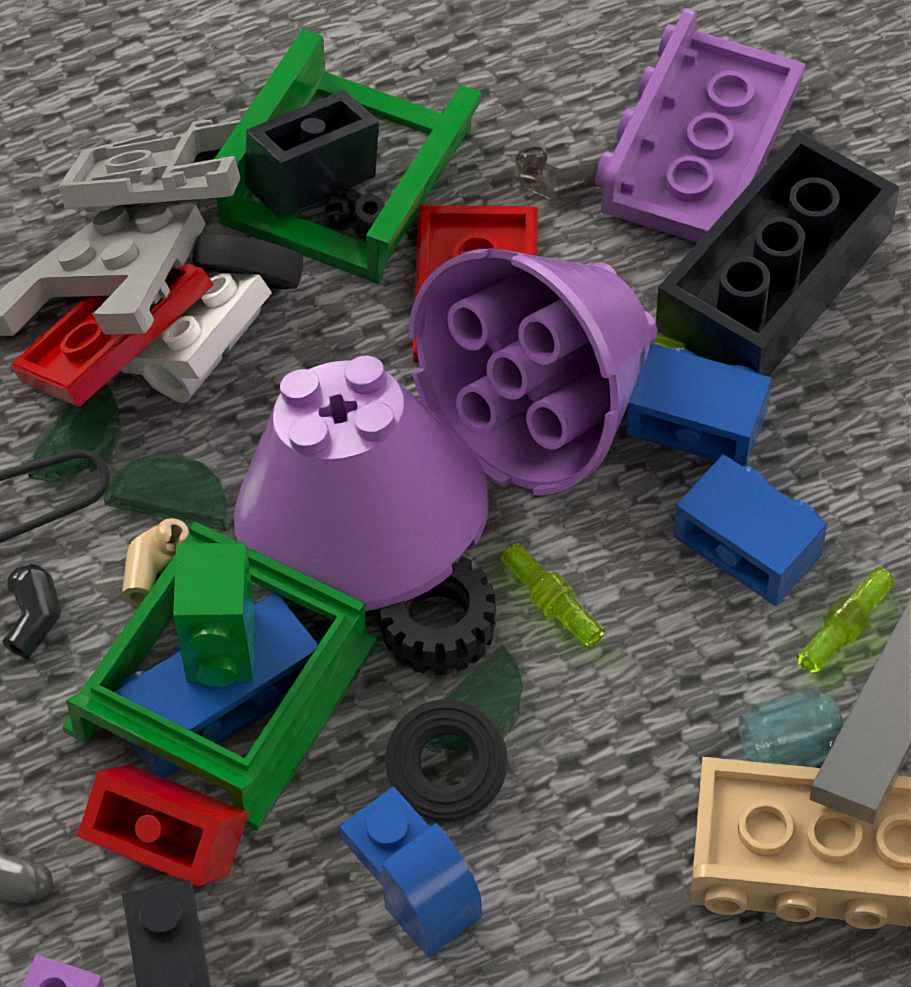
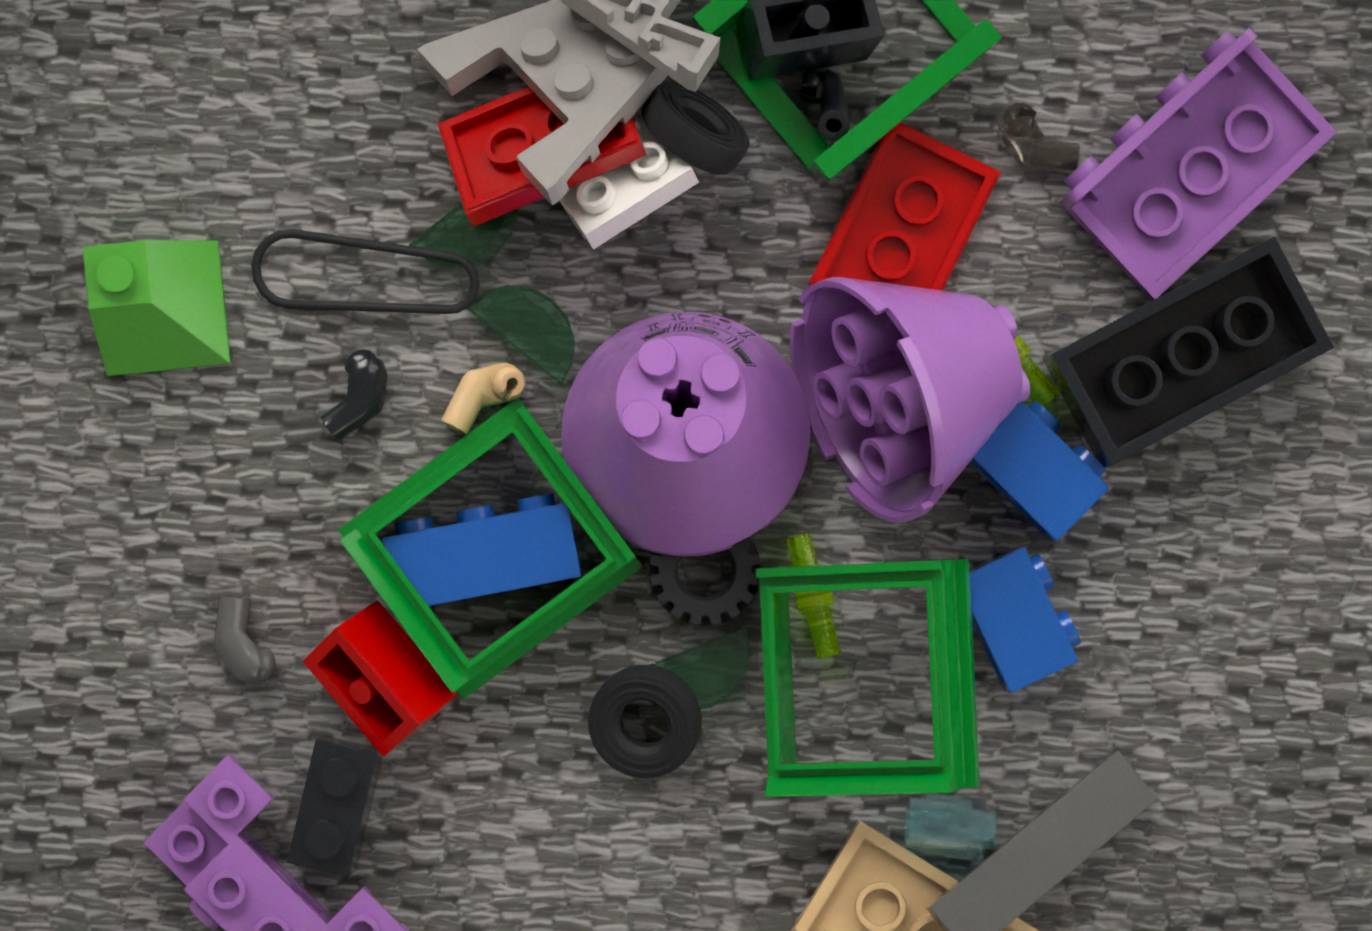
camera: 20 degrees right, 30 degrees up
green brick [173,543,256,687] -> none
blue brick [339,786,482,958] -> none
clear neon green bar [797,567,896,674] -> none
none -> green piece [756,559,980,797]

